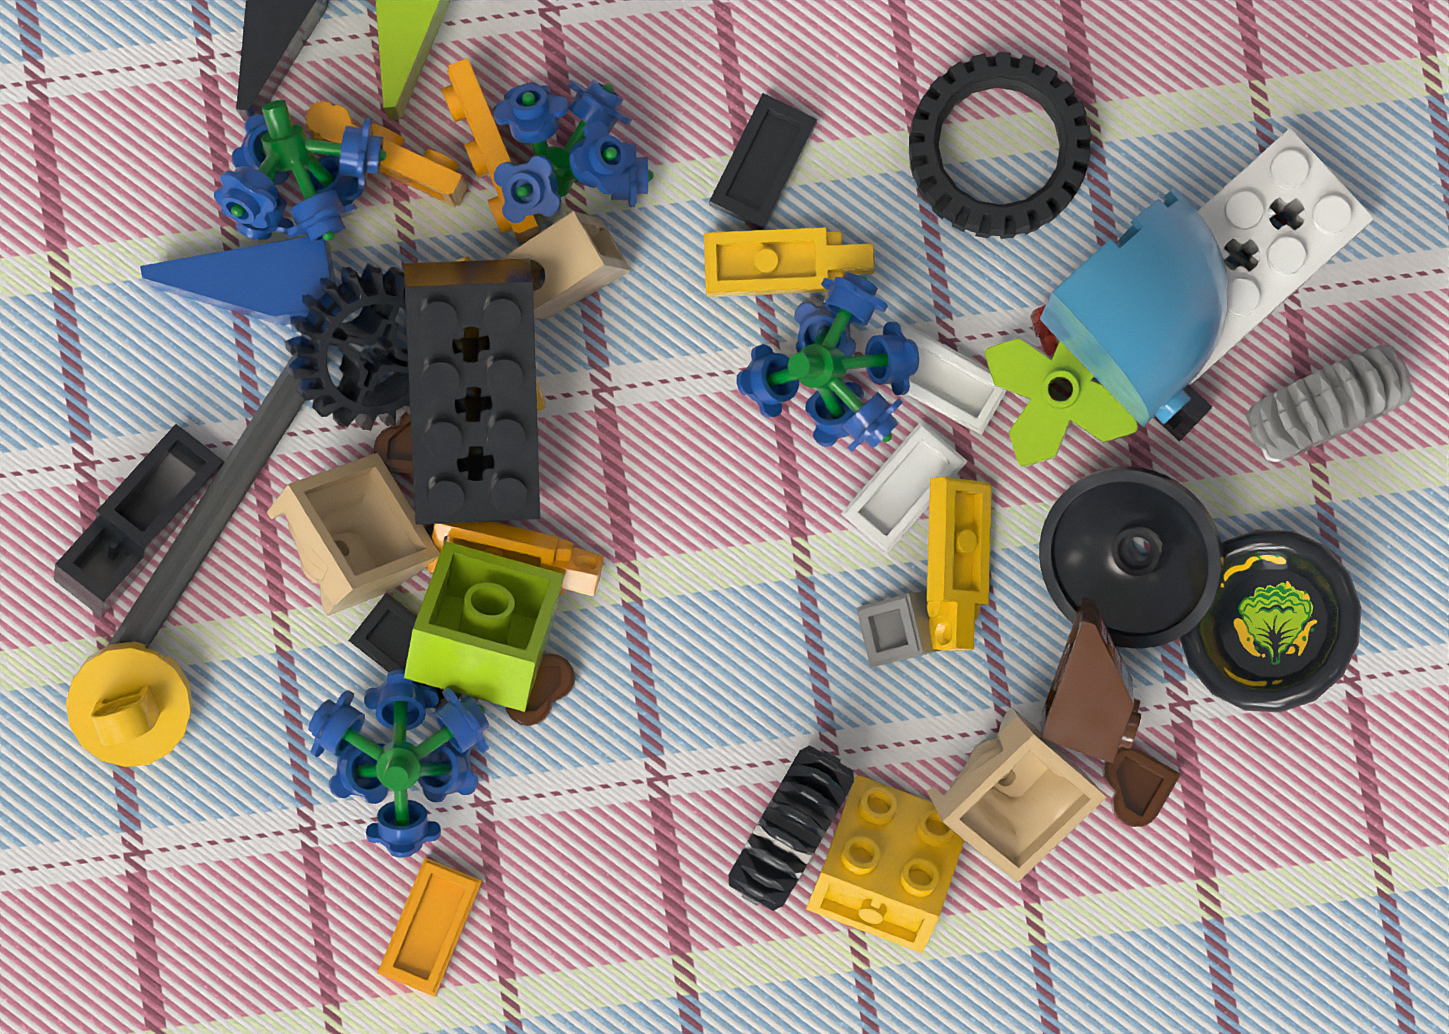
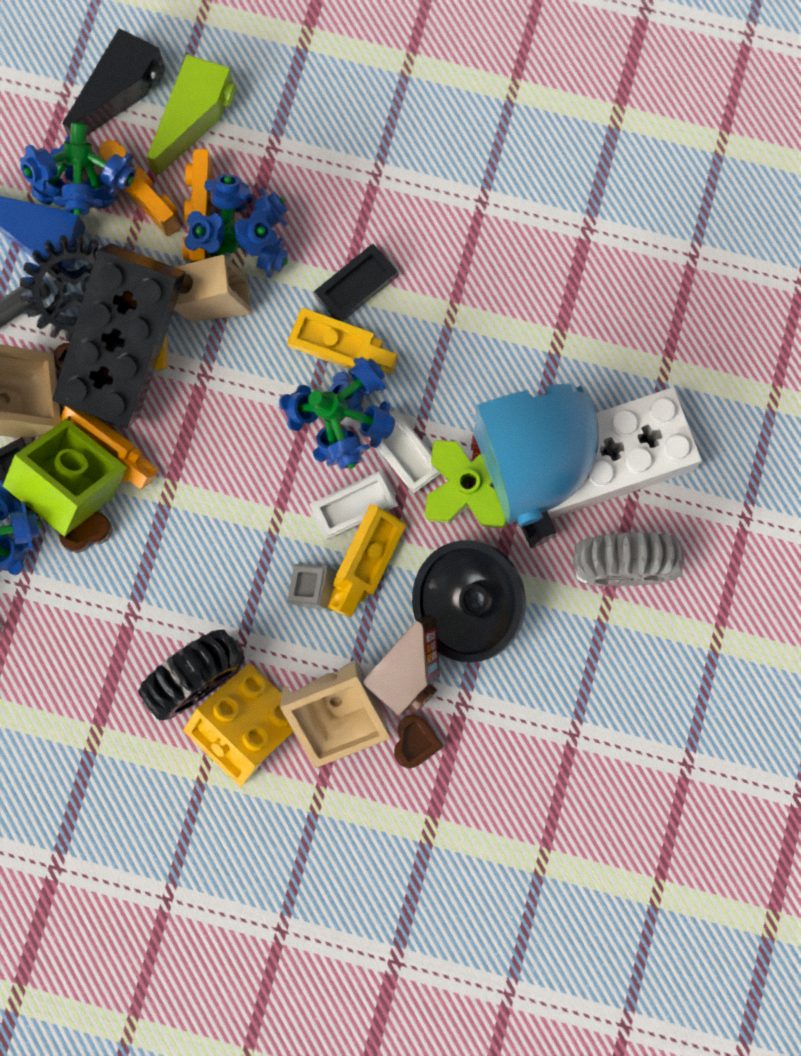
camera: 20 degrees right, 5 degrees down
black tyre [909,52,1091,239] -> none
black piece [1179,529,1362,713] -> none

